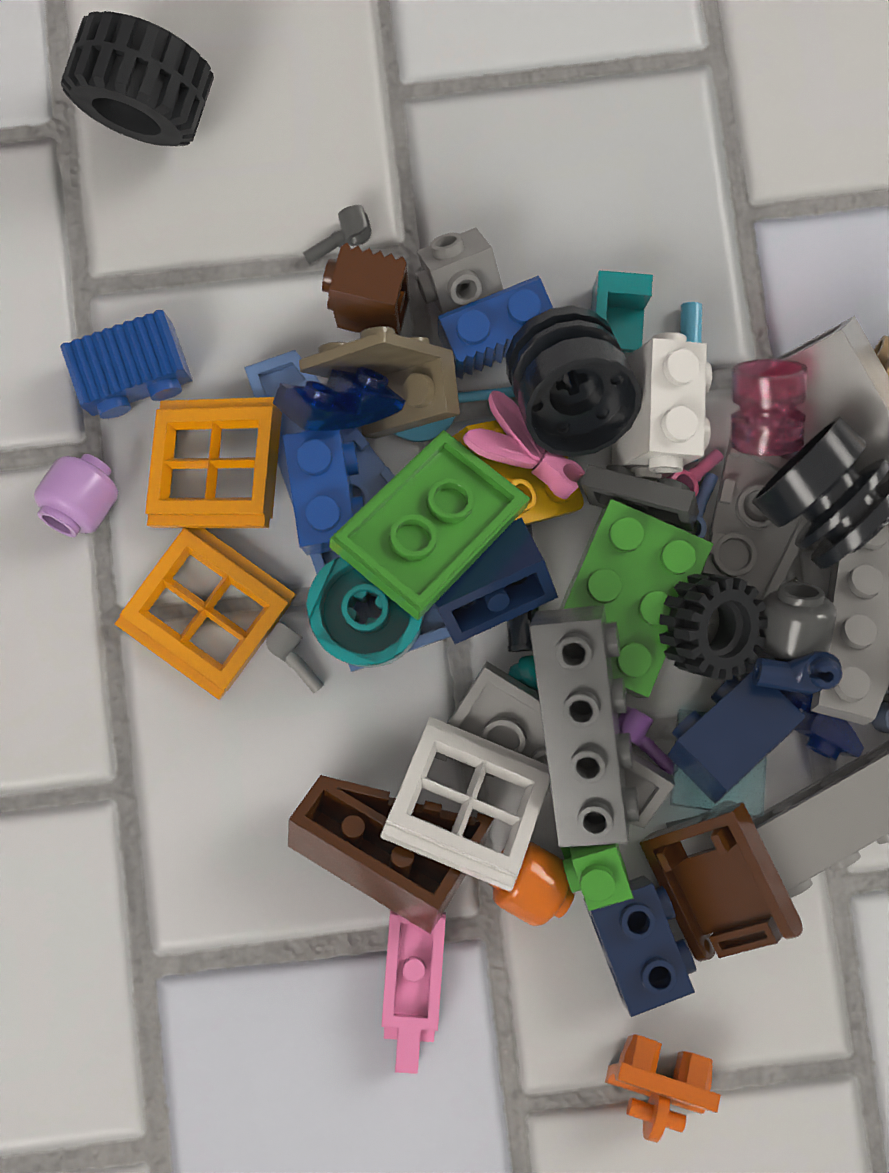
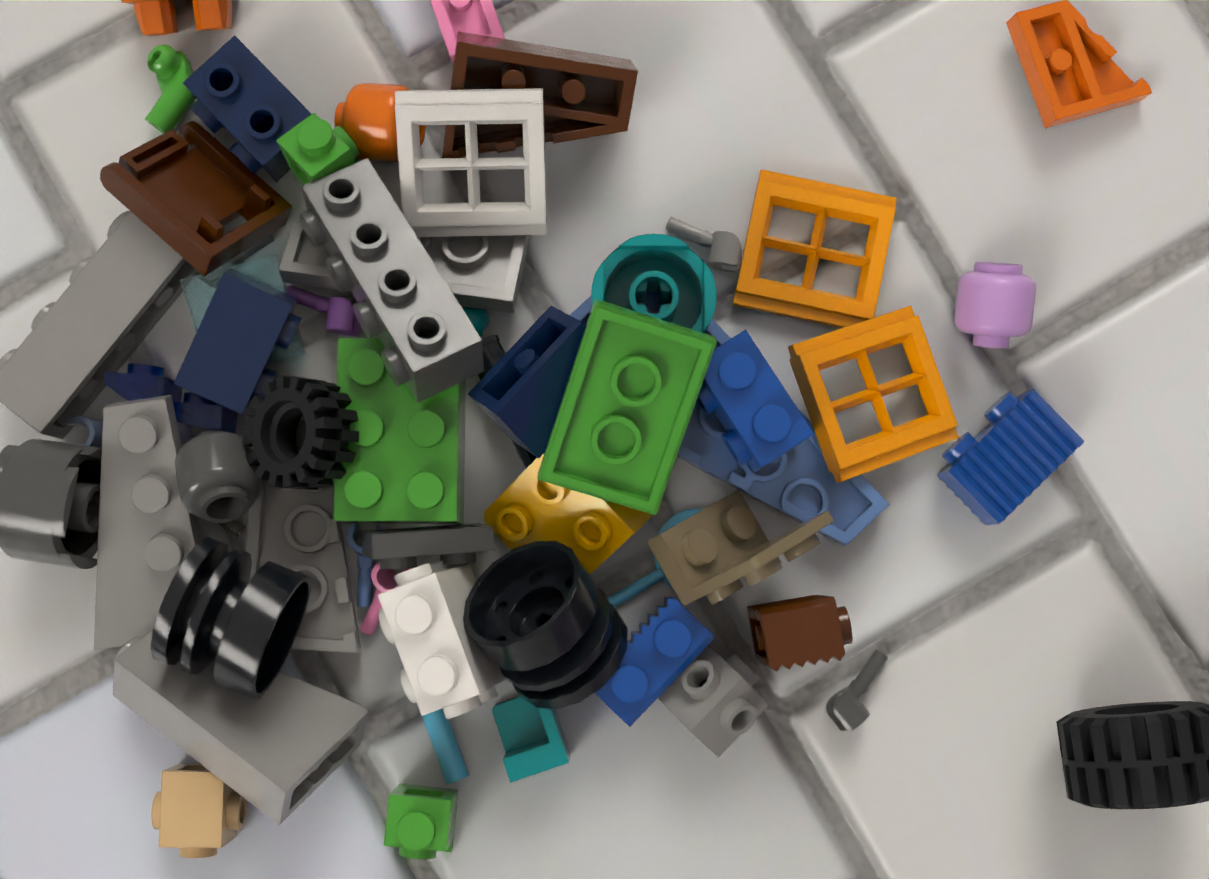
camera: 155 degrees right, 0 degrees up
clear blue slope [273,367,406,431] -> none
bright pink piece [463,391,585,499] -> none
clear pink wheel [730,359,808,456] -> none
dark blue arm [753,651,843,694] -> none
none -> bright green arm [145,44,196,134]
none -> bright green brick [384,784,459,859]

